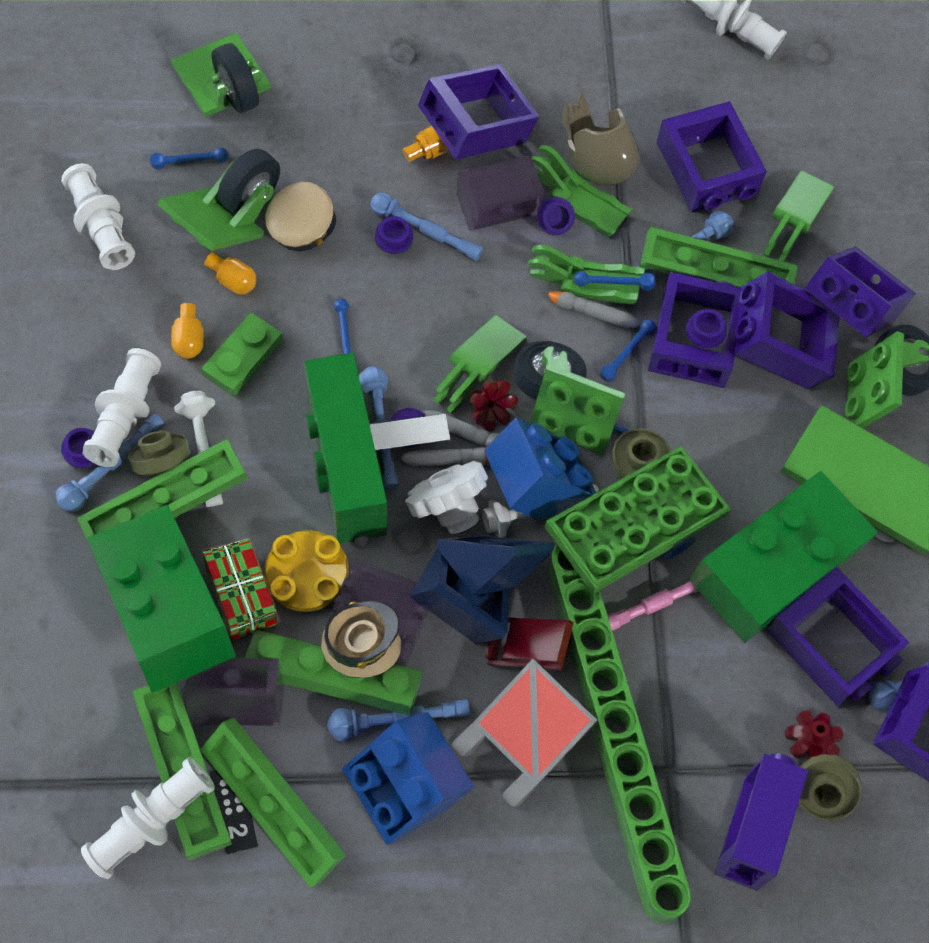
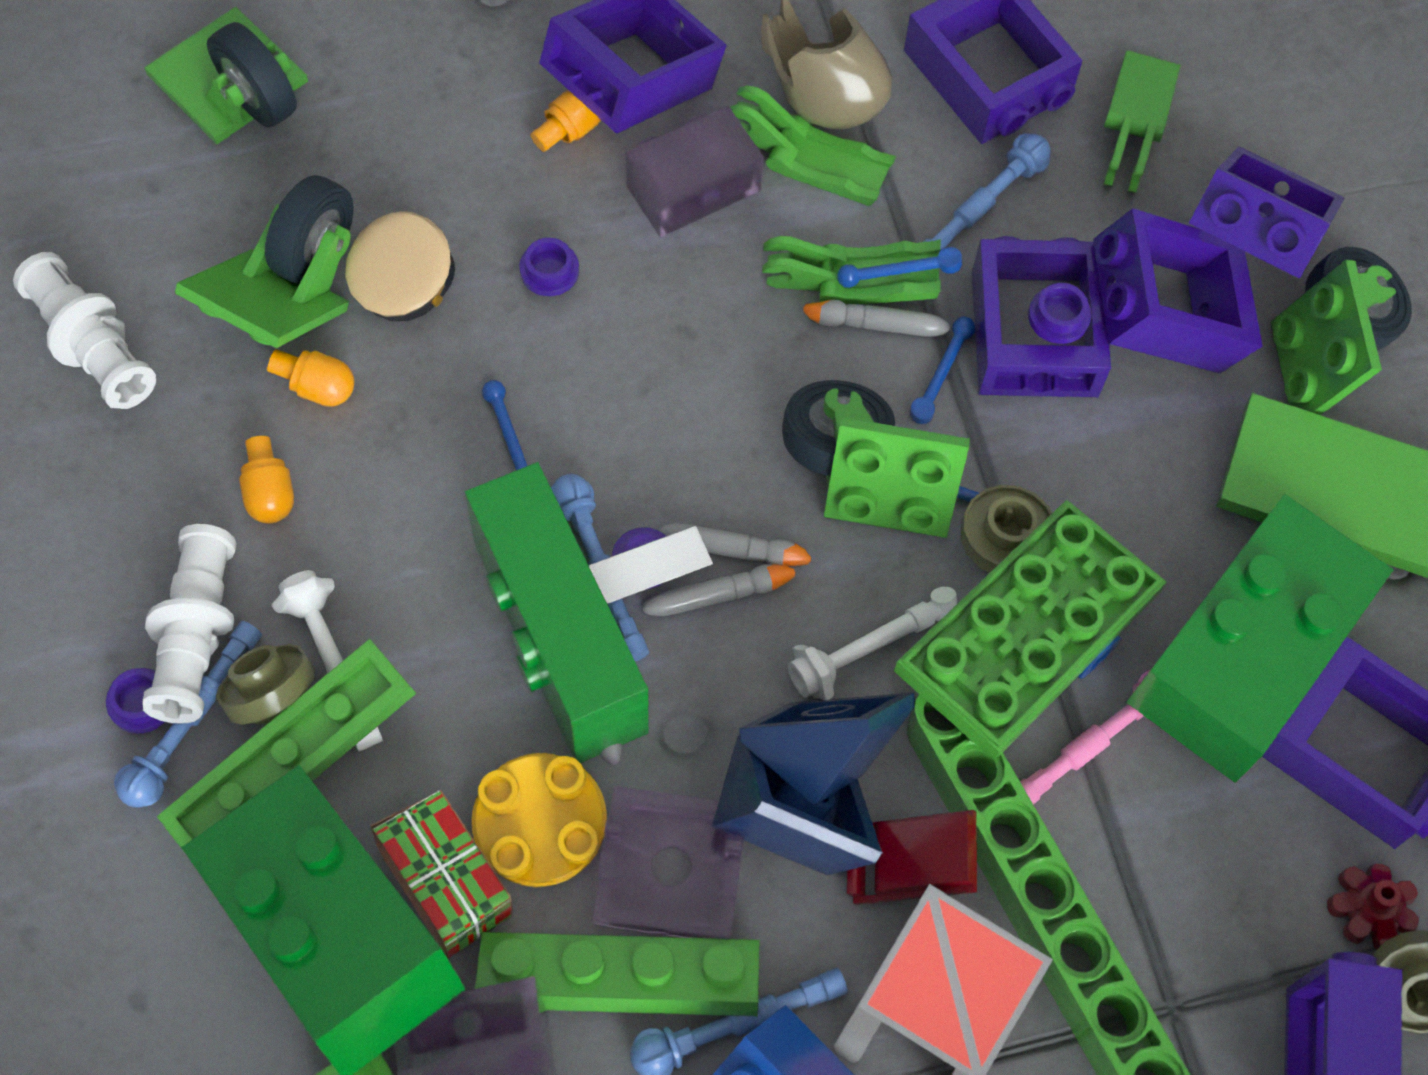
camera: 10 degrees left, 0 degrees up
blue hinge [150,148,229,169] -> none
bright green plate [201,313,283,397] -> none
tan piece [321,601,401,678] -> none
medium blue piece [370,192,484,262] -> none
white plant [405,461,488,534] -> none
bright green arm [433,315,527,413] -> none
dark red plant [470,380,518,431] -> none
blue slope [484,417,597,520] -> none
dark purple plate [537,197,575,235] -> none
bright green plate [640,227,798,288] -> none

